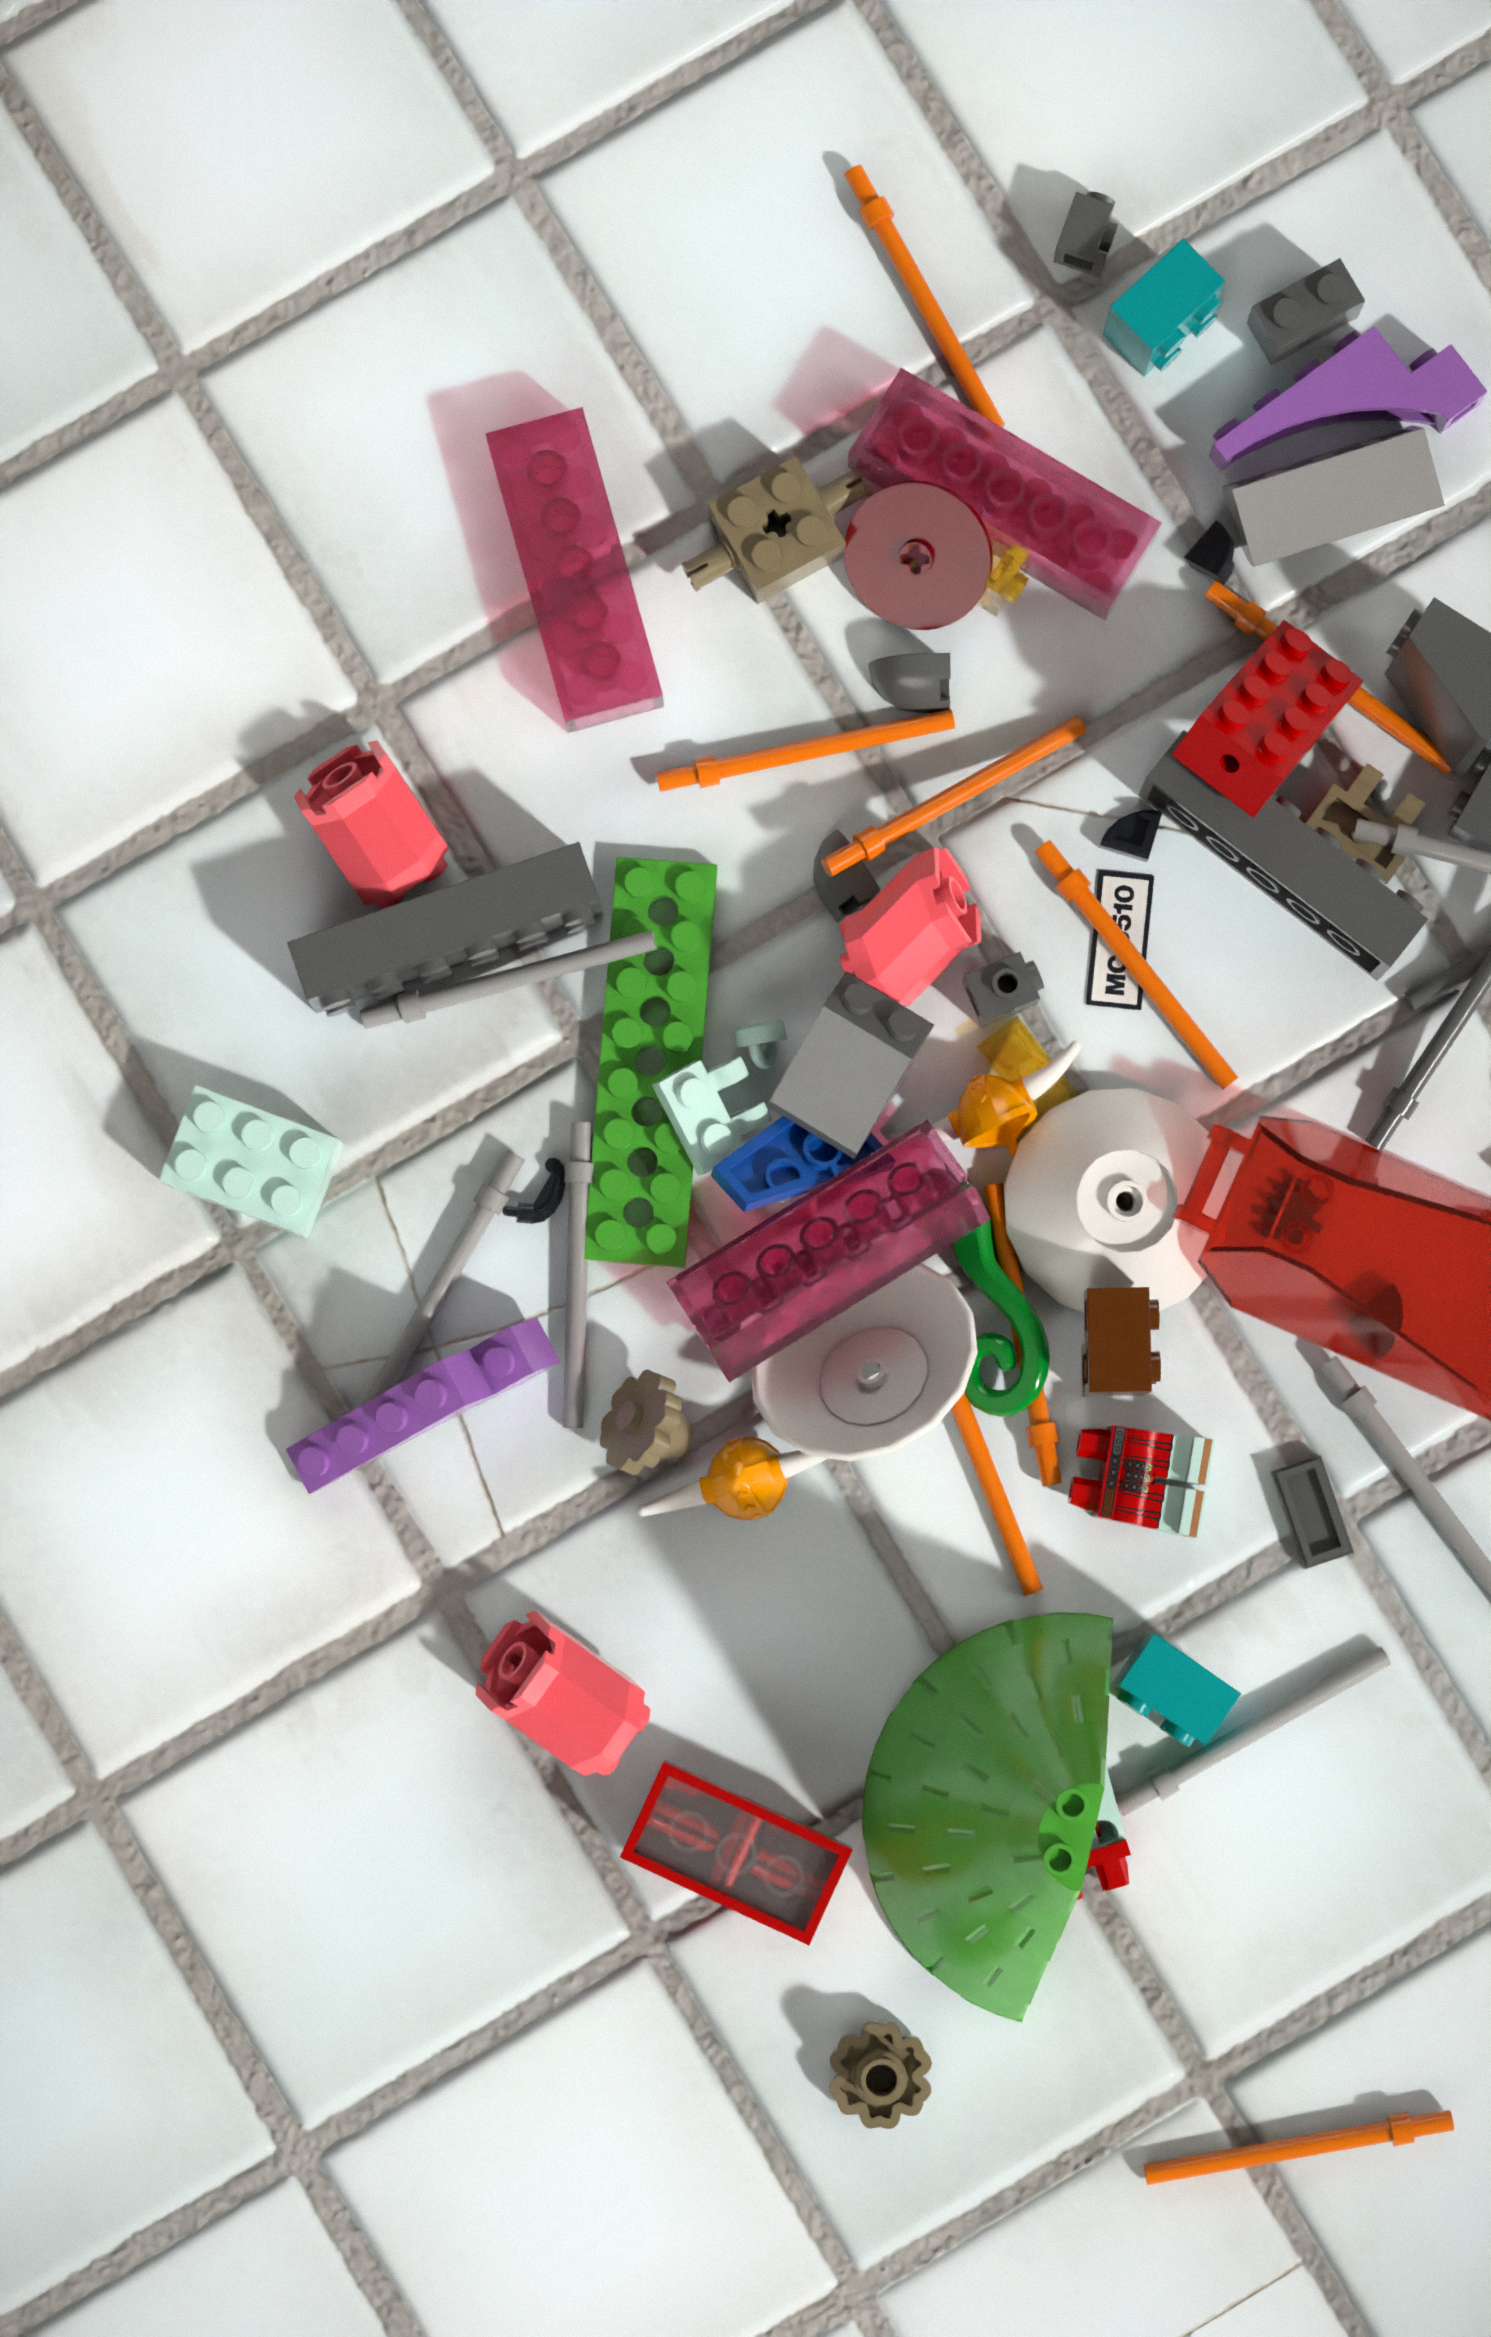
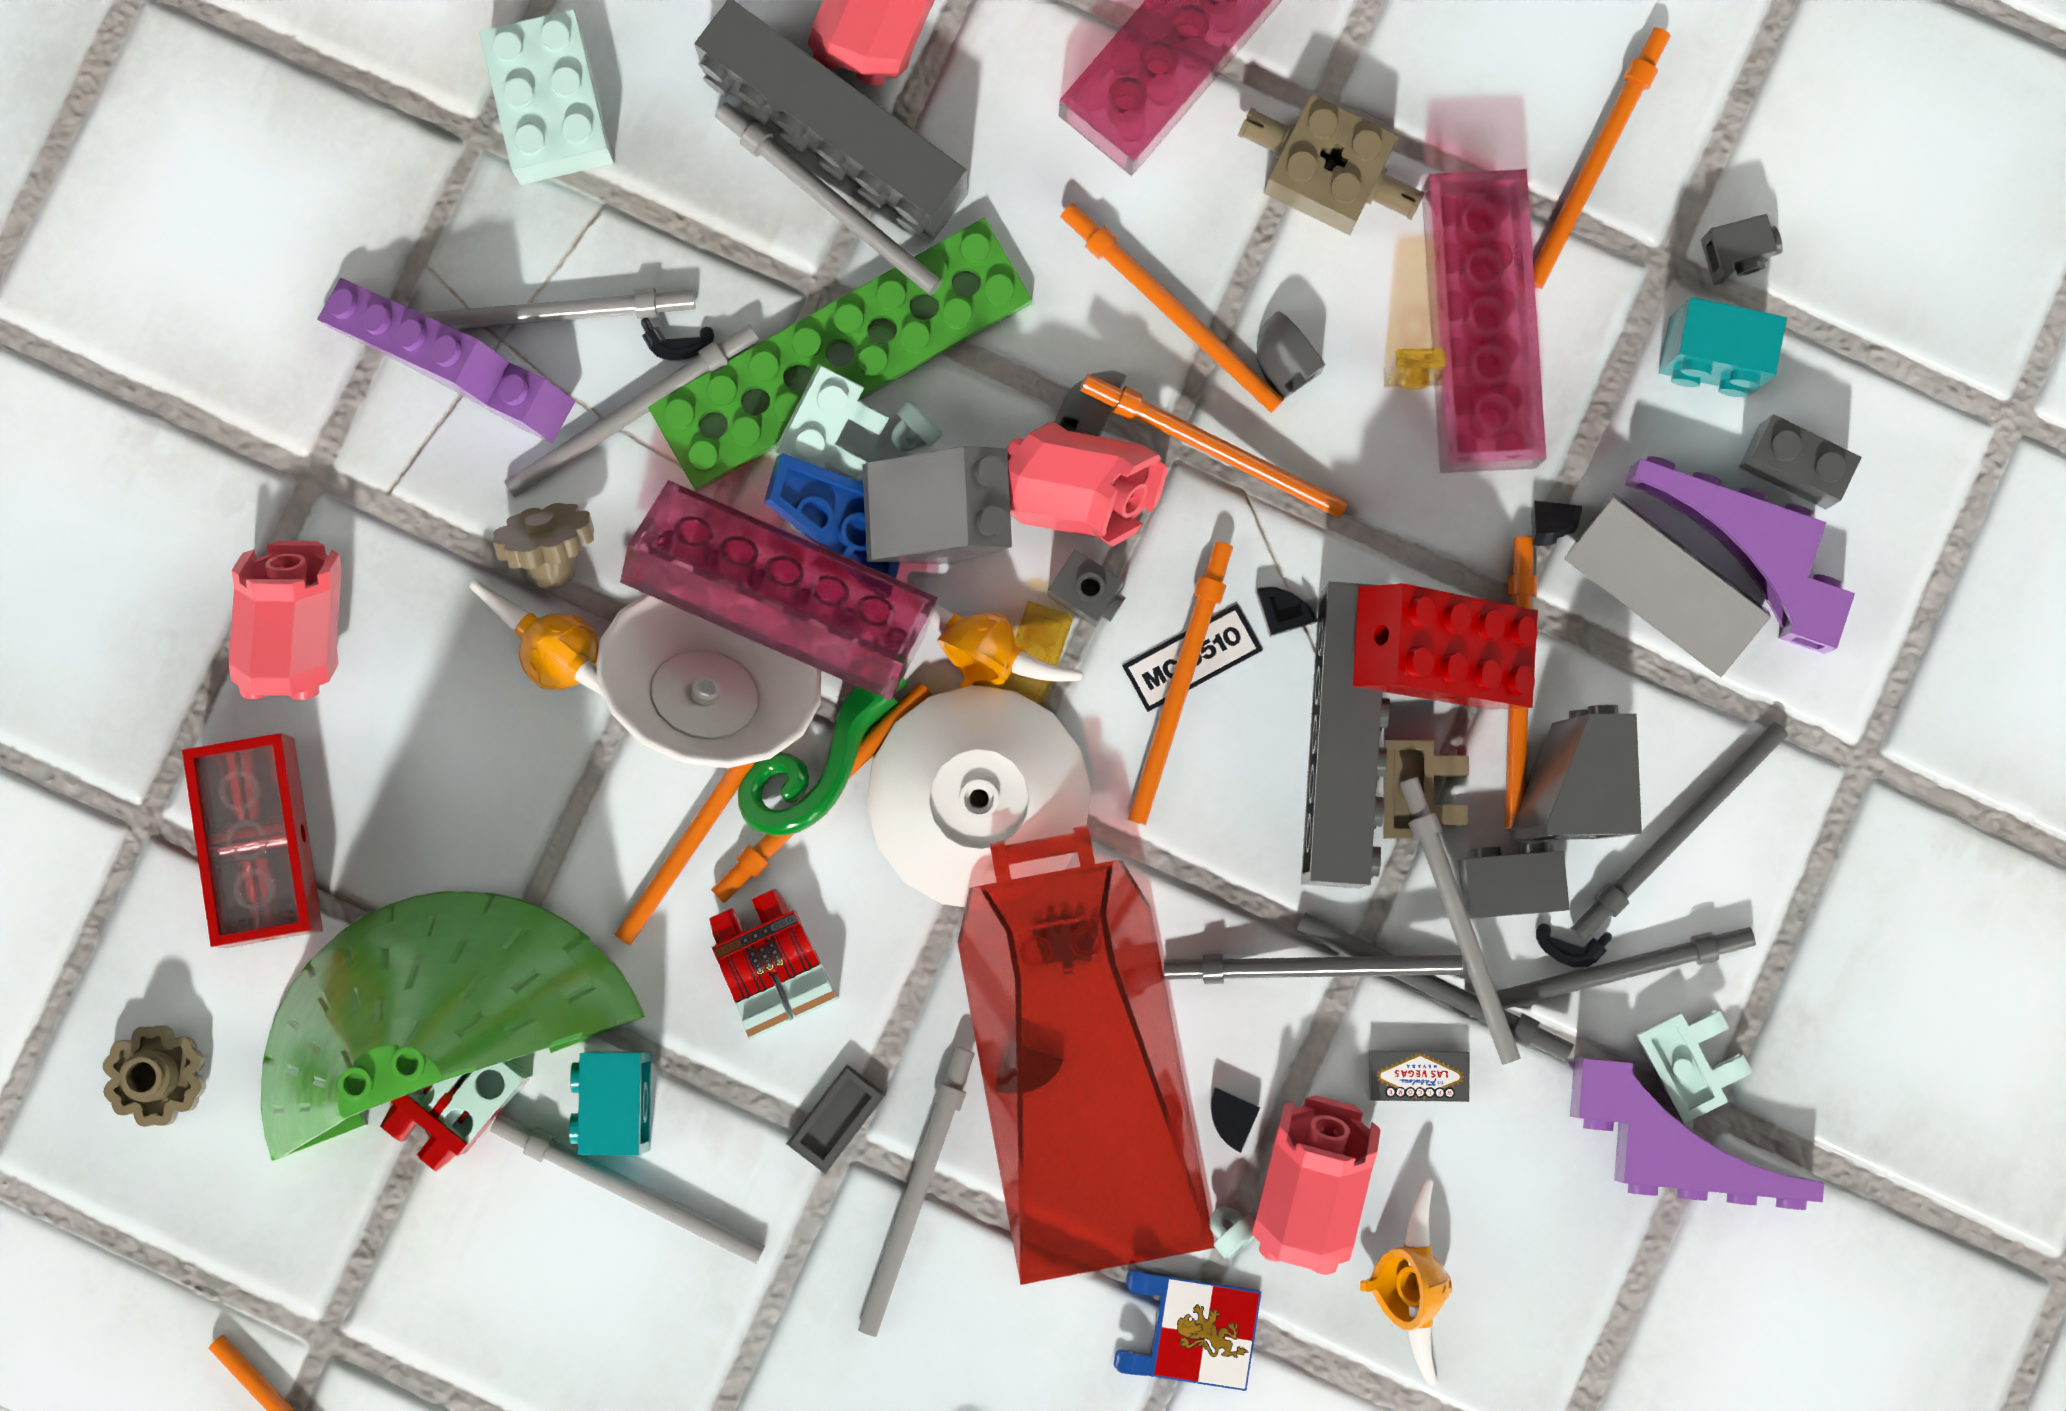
camera: 45 degrees right, 0 degrees up
piece [844,480,993,630] -> none
reddish brown brick [1081,1287,1161,1397] -> none

